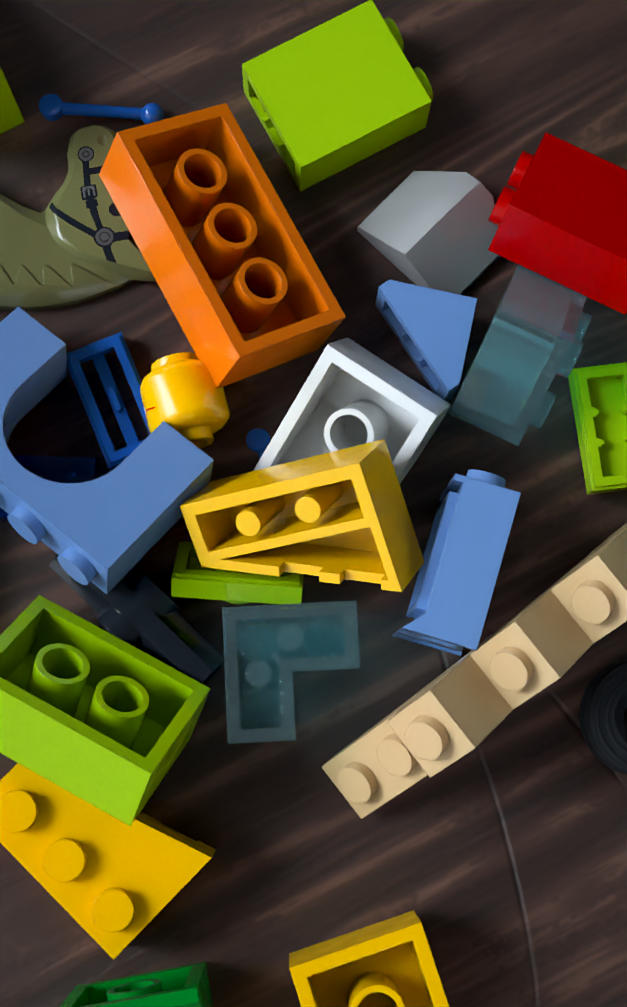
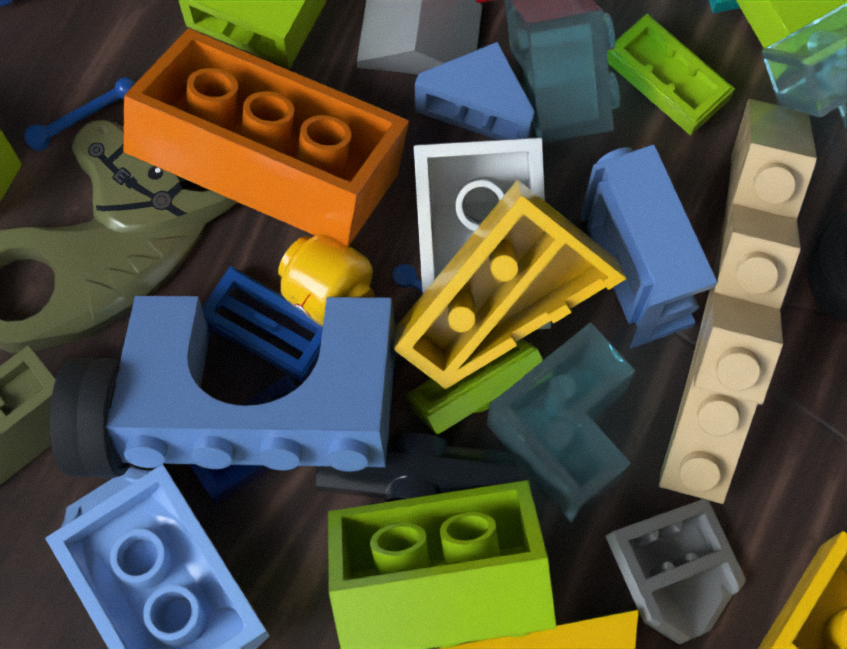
camera: 30 degrees left, 10 degrees down
none -> light grey slope [605,499,746,644]

